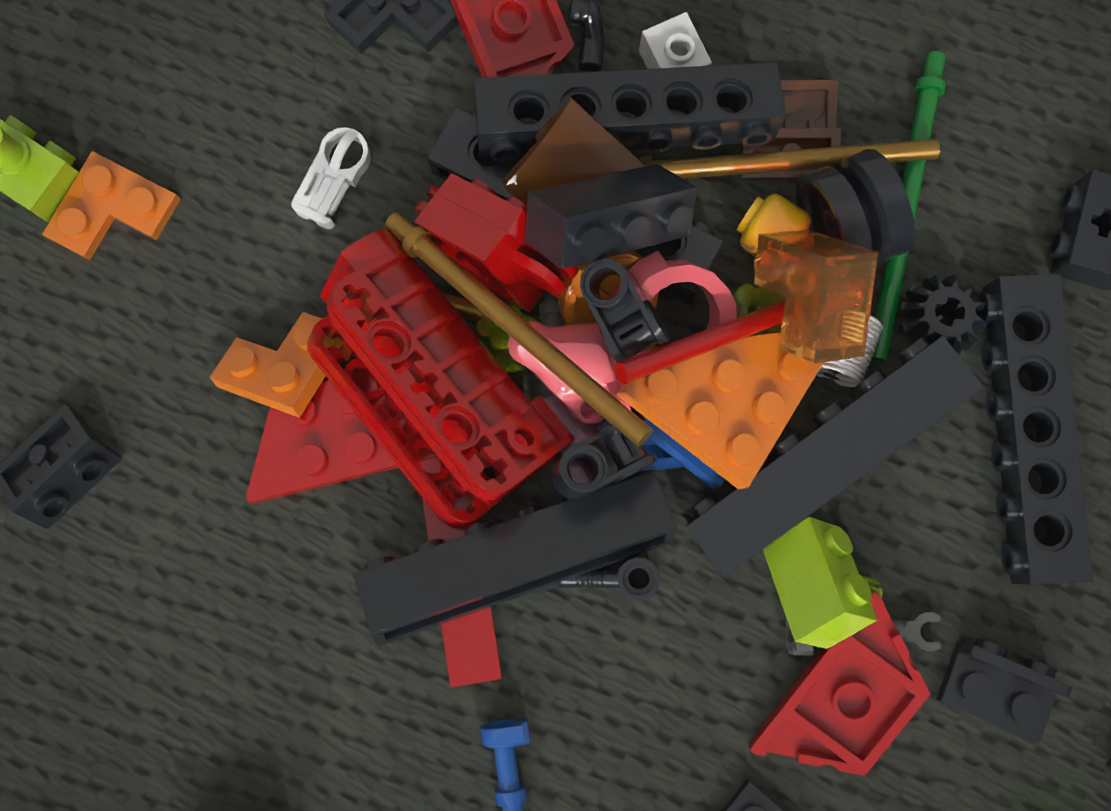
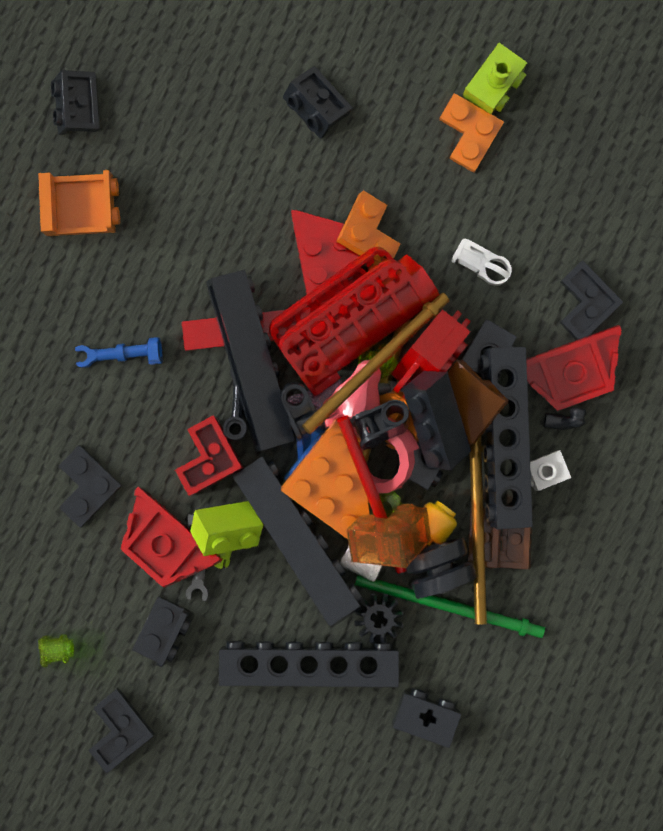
camera: 95 degrees right, 5 degrees up
none -> red brick [175,415,244,496]

